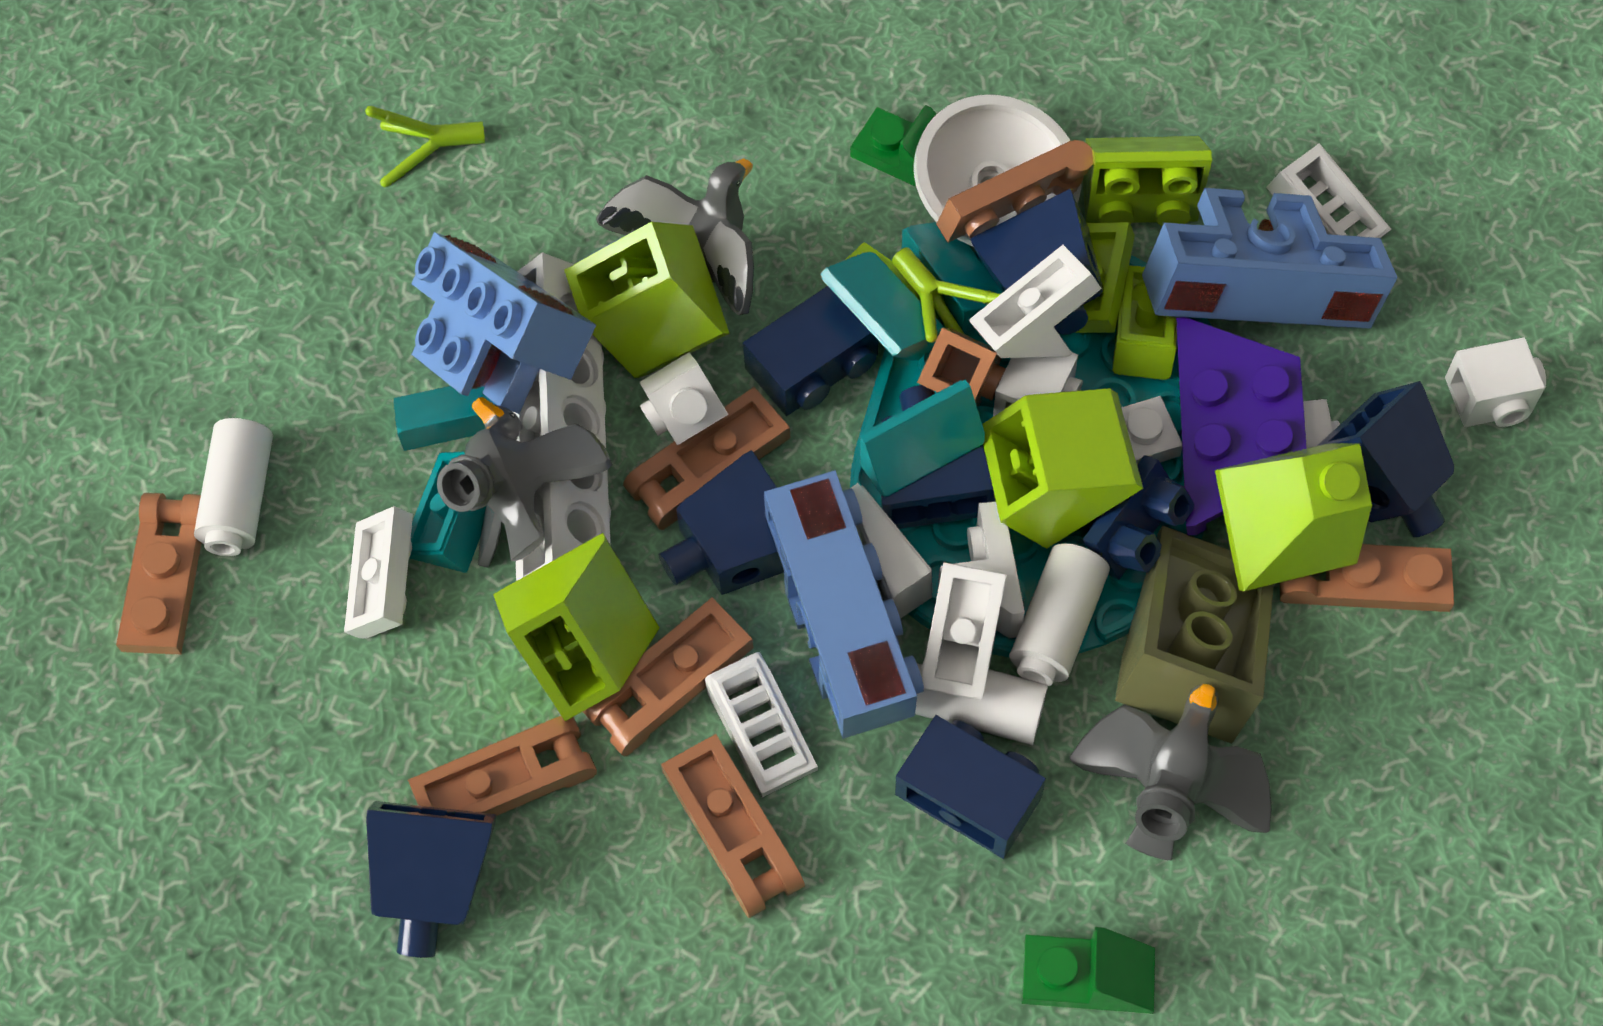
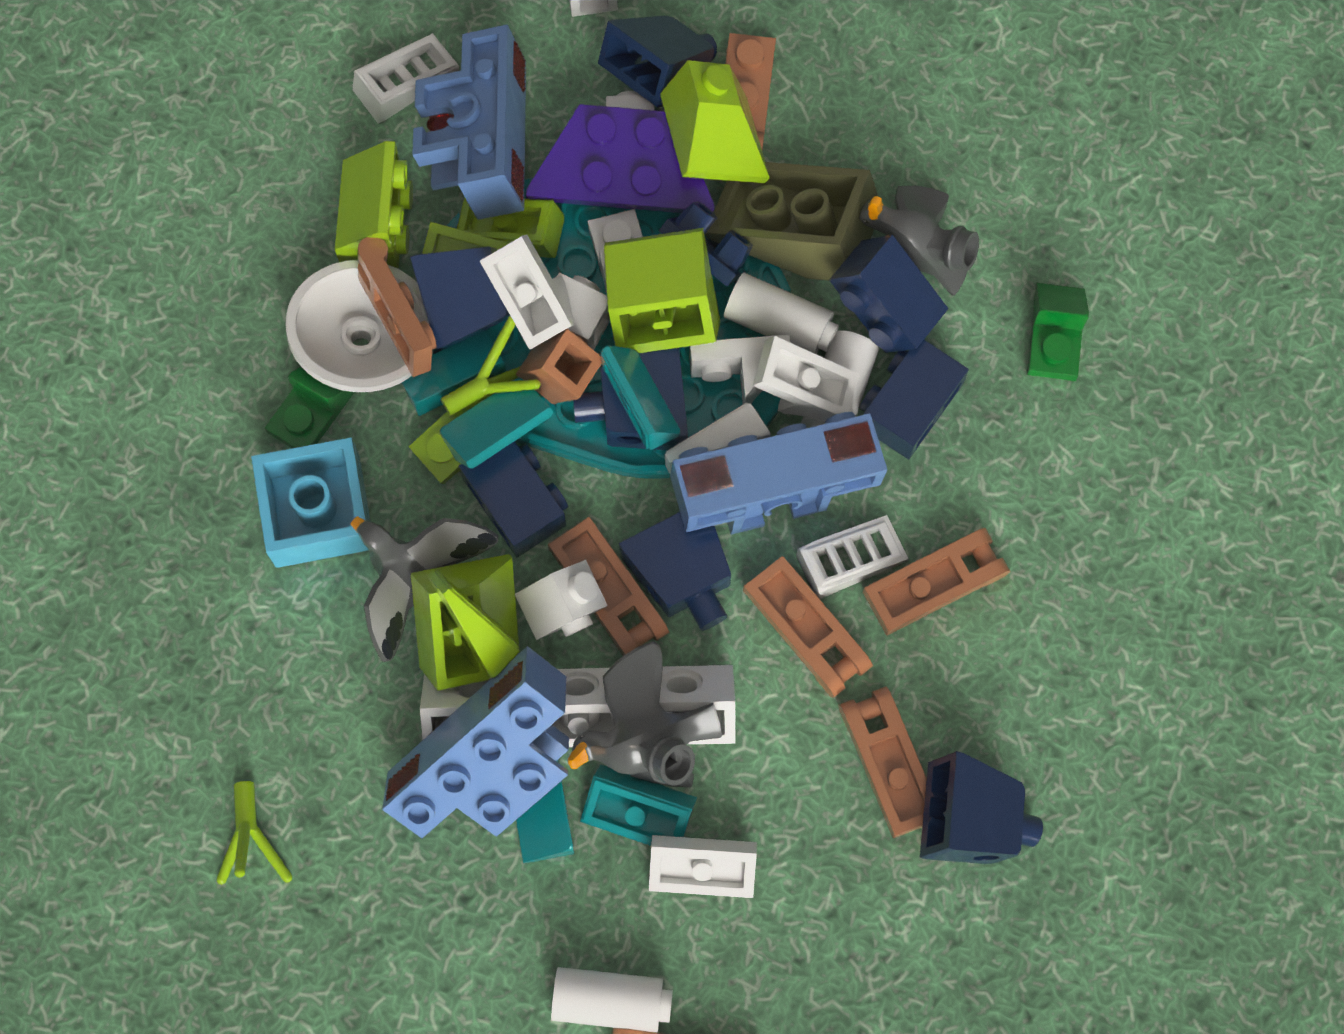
camera: 90 degrees left, 10 degrees up
lime slope [493,533,660,721] -> none
none -> medium azure brick [251,437,371,568]
none -> lime slope [428,570,520,678]
none -> dark blue brick [829,234,949,353]

